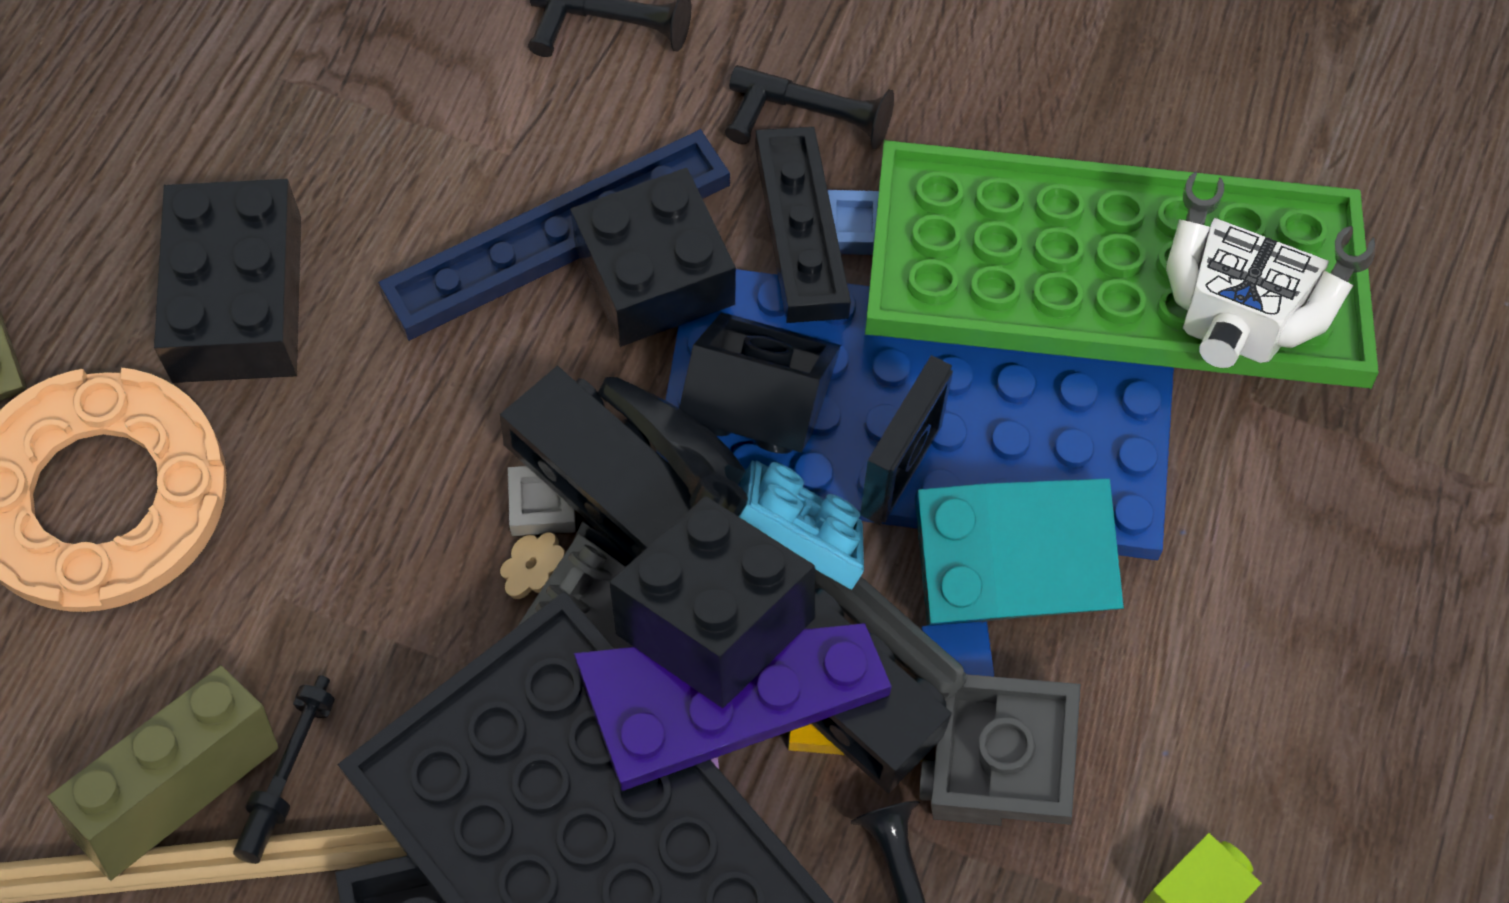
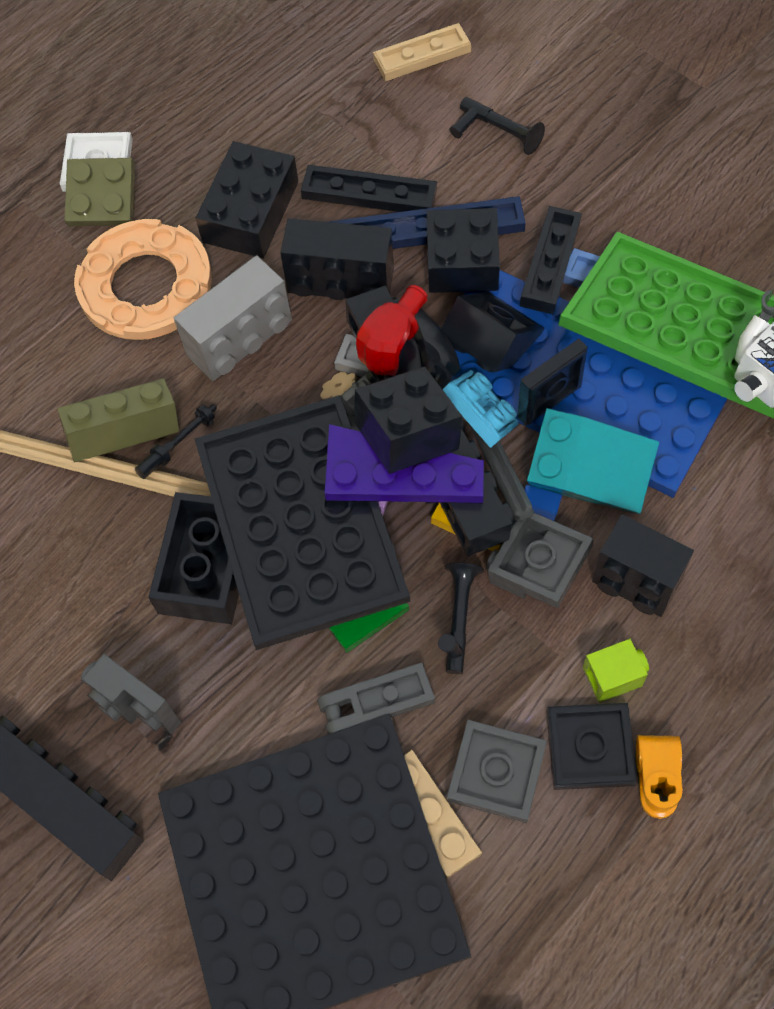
camera: 30 degrees right, 0 degrees up
black piece [725,65,894,149] -> none
none -> light grey brick [173,255,292,382]
none -> black brick [280,218,394,300]
none -> black plate [301,165,437,212]
none -> red piece [356,285,428,376]
none -> black brick [592,514,694,617]

